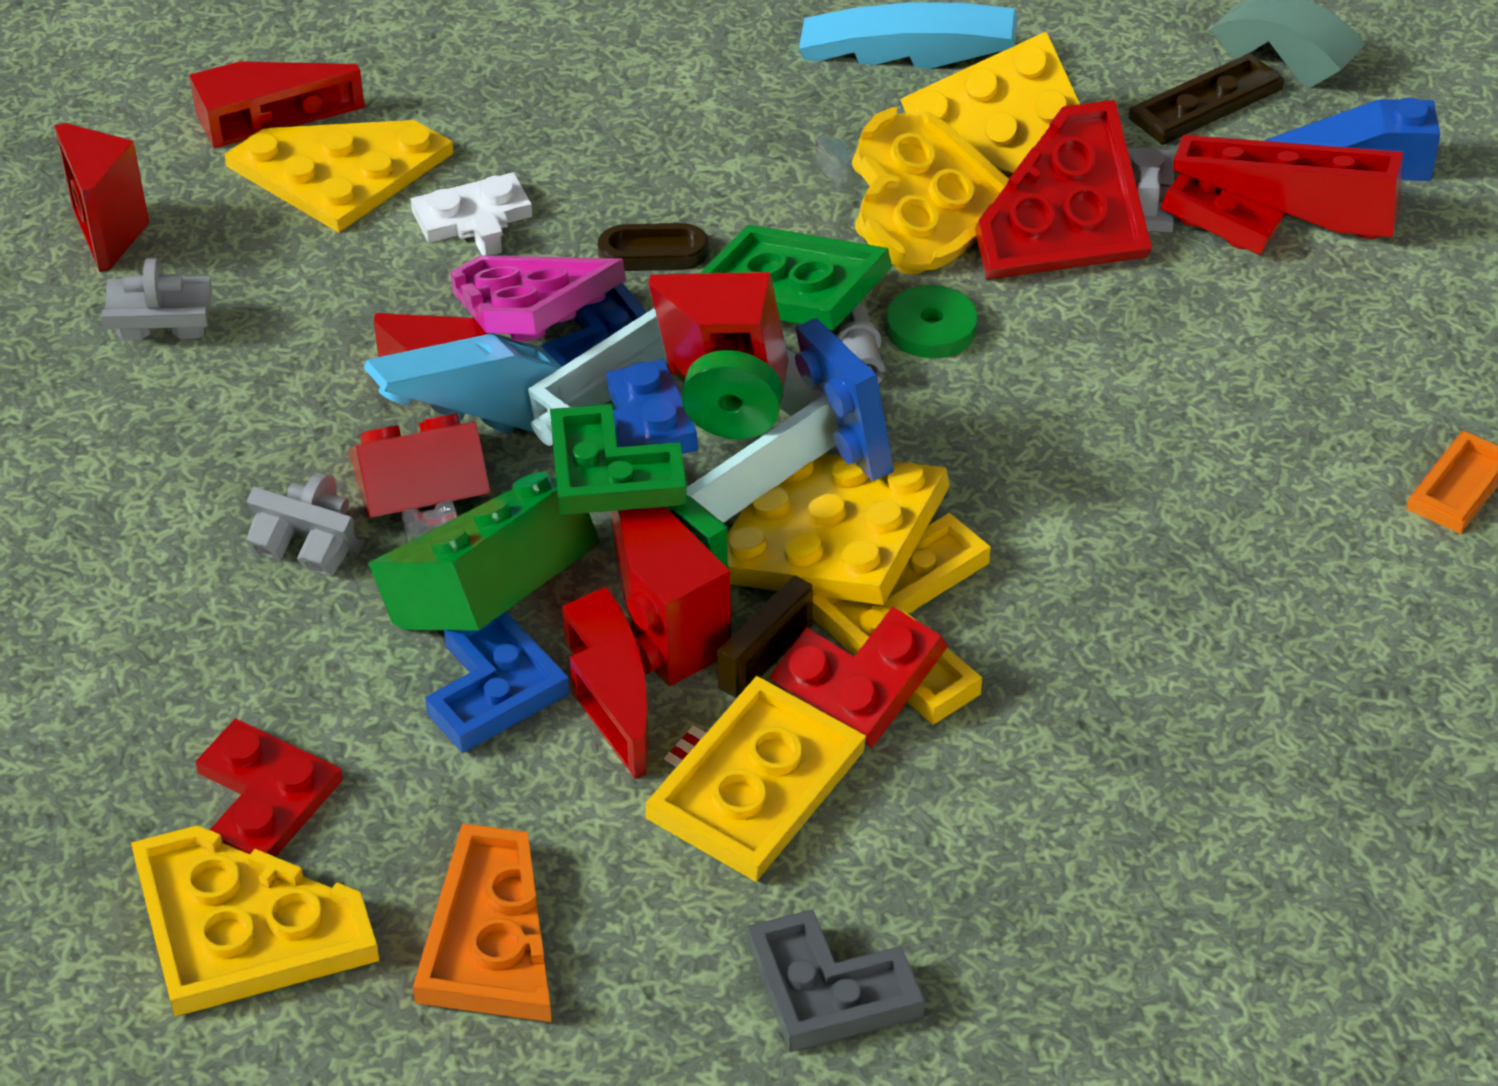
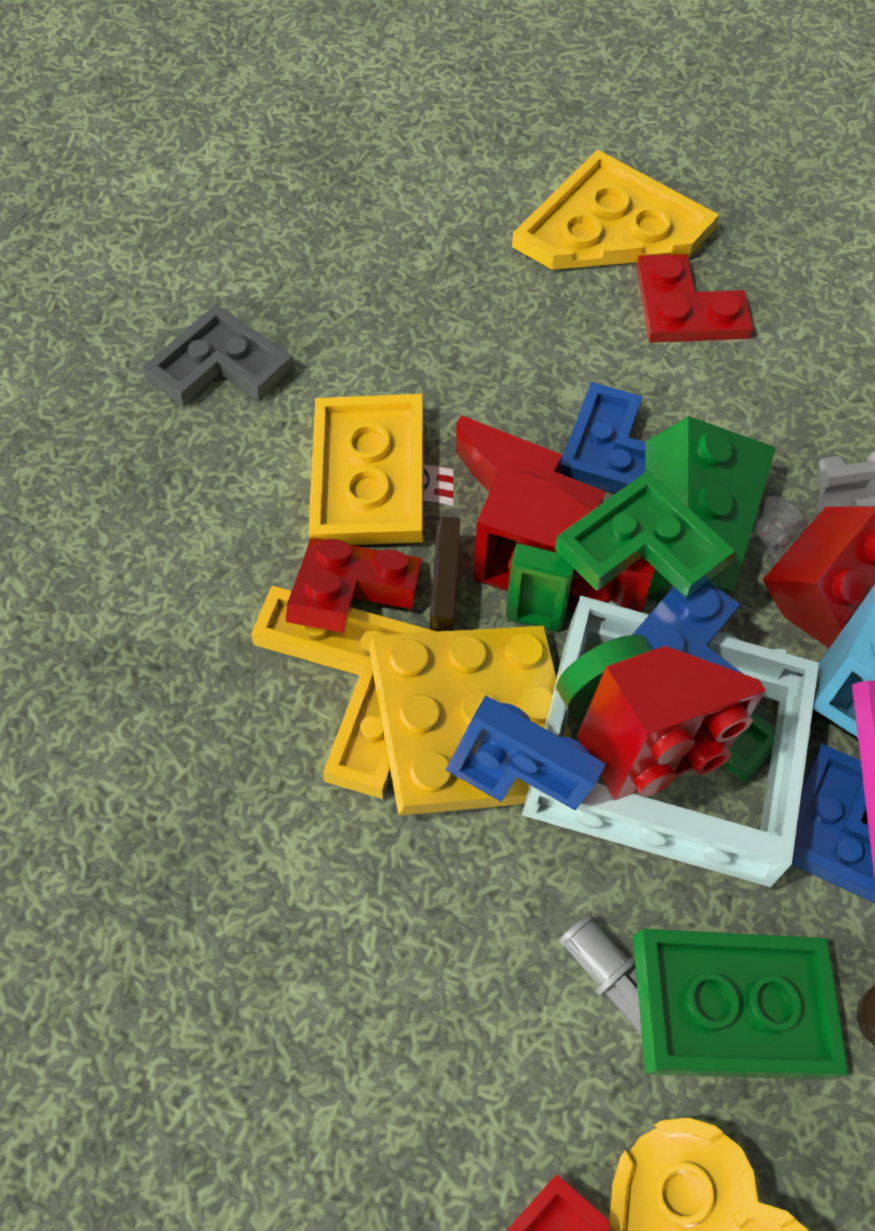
camera: 145 degrees right, 15 degrees up
orange wing [413,823,552,1023] -> none
green piece [886,285,978,358] -> none

